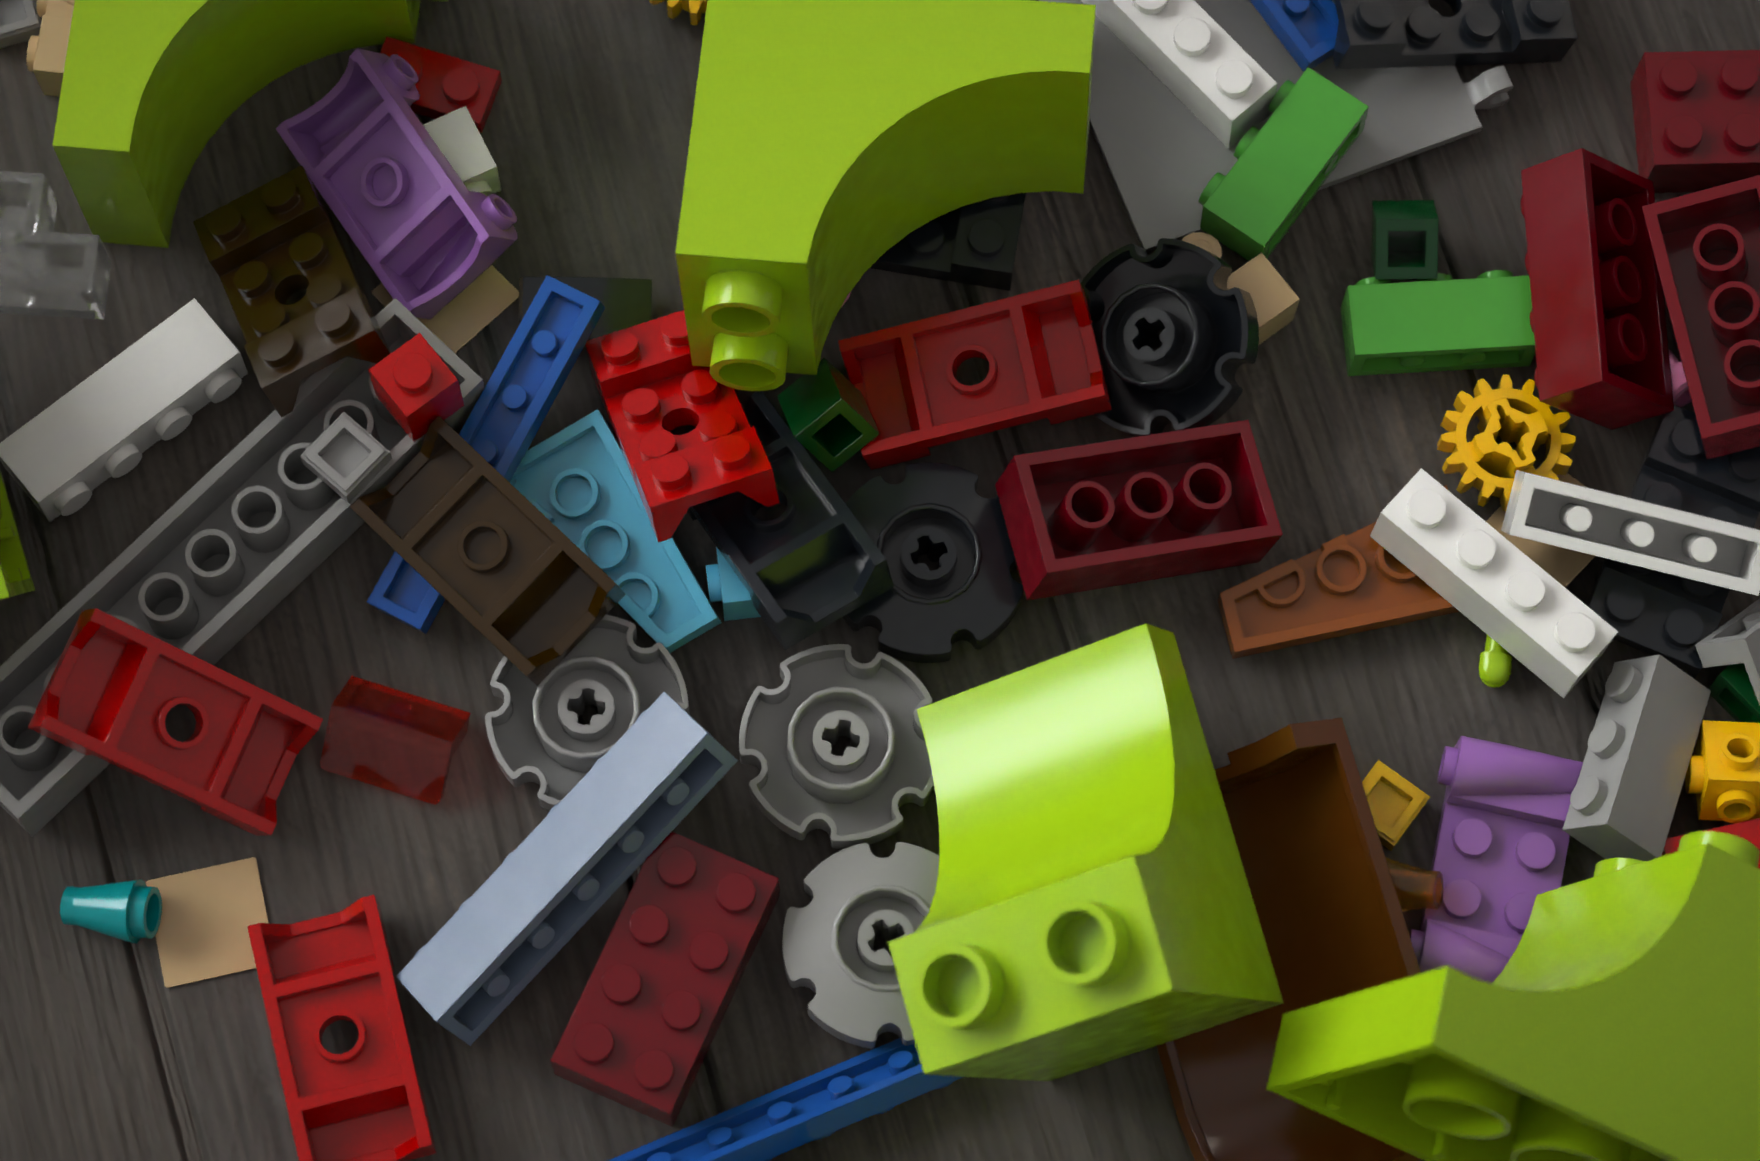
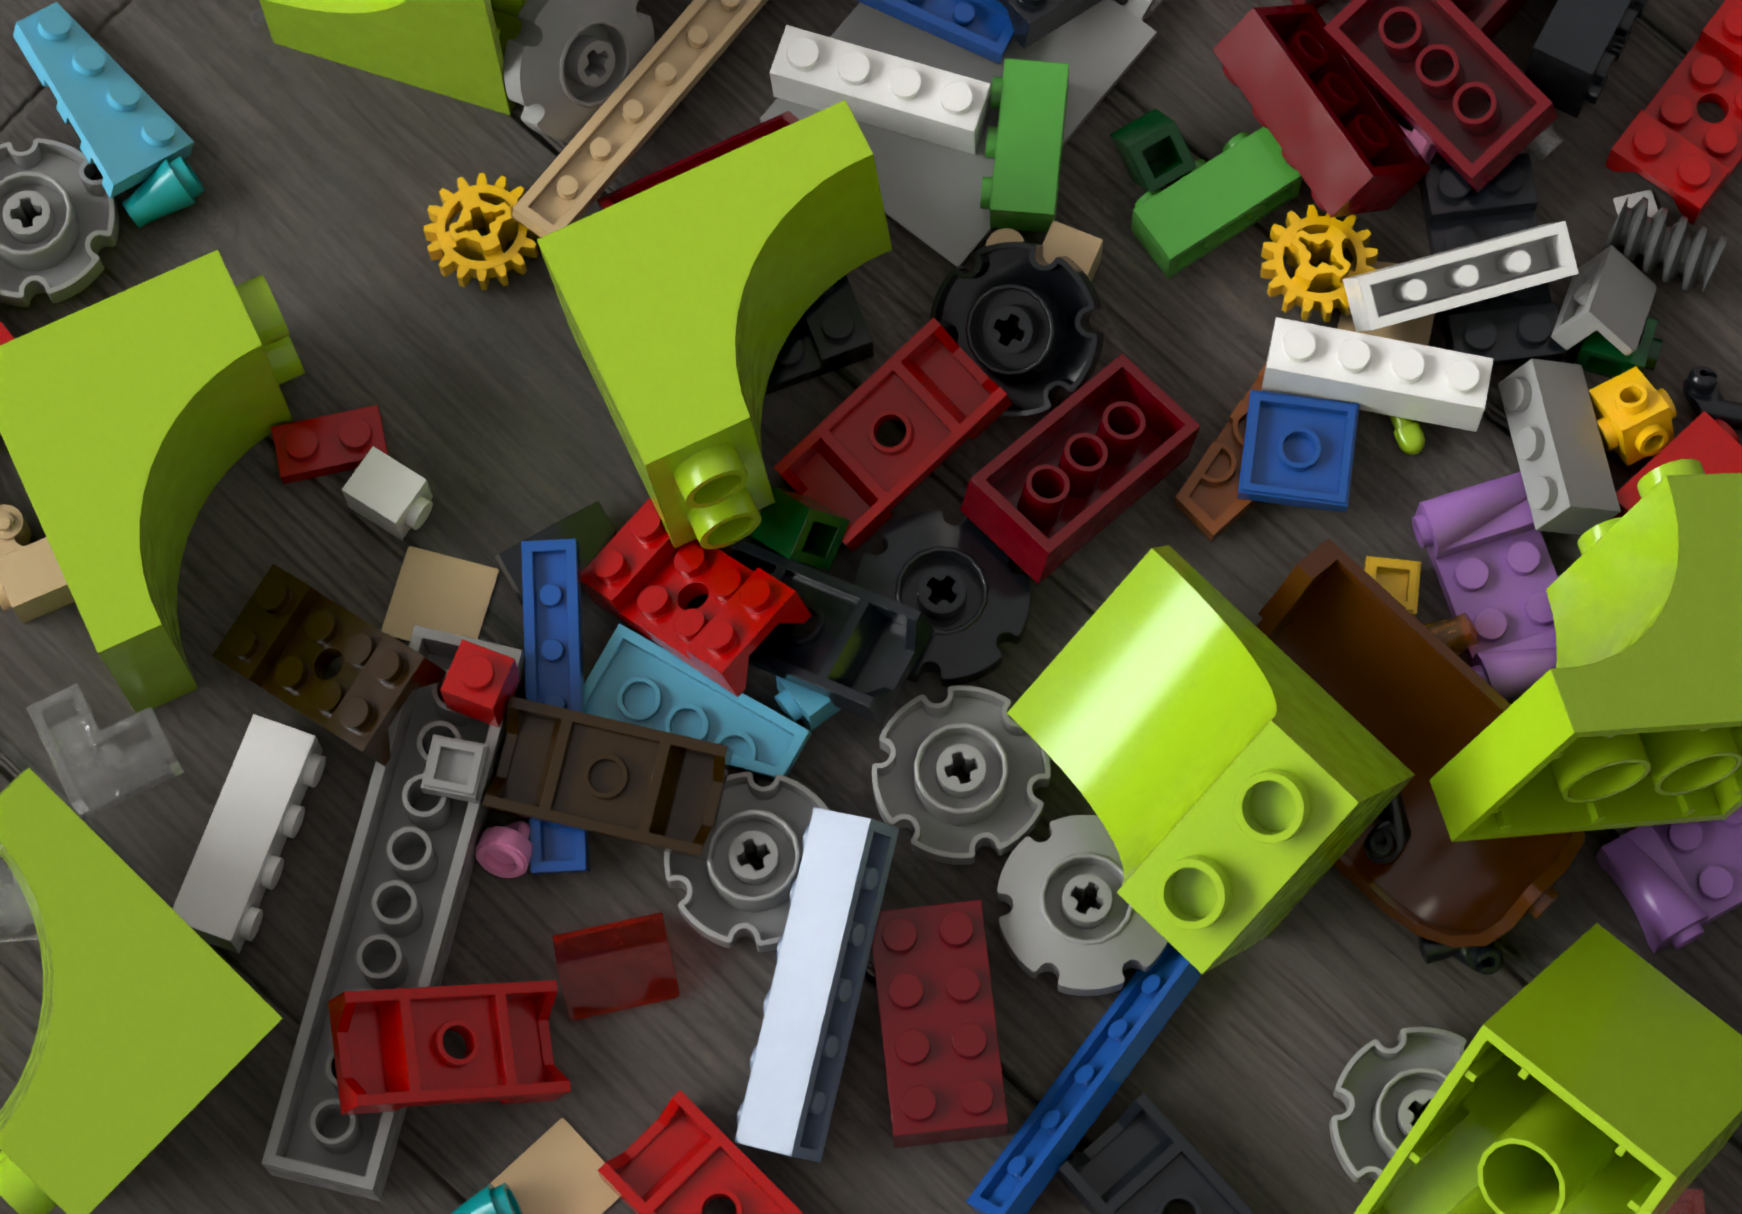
camera: 25 degrees left, 0 degrees up
medium lavender piece [276,48,518,319] -> none
none -> bright pink tile [475,820,533,878]
none -> blue tile [1237,390,1360,513]
none -> black arm [1364,791,1411,864]

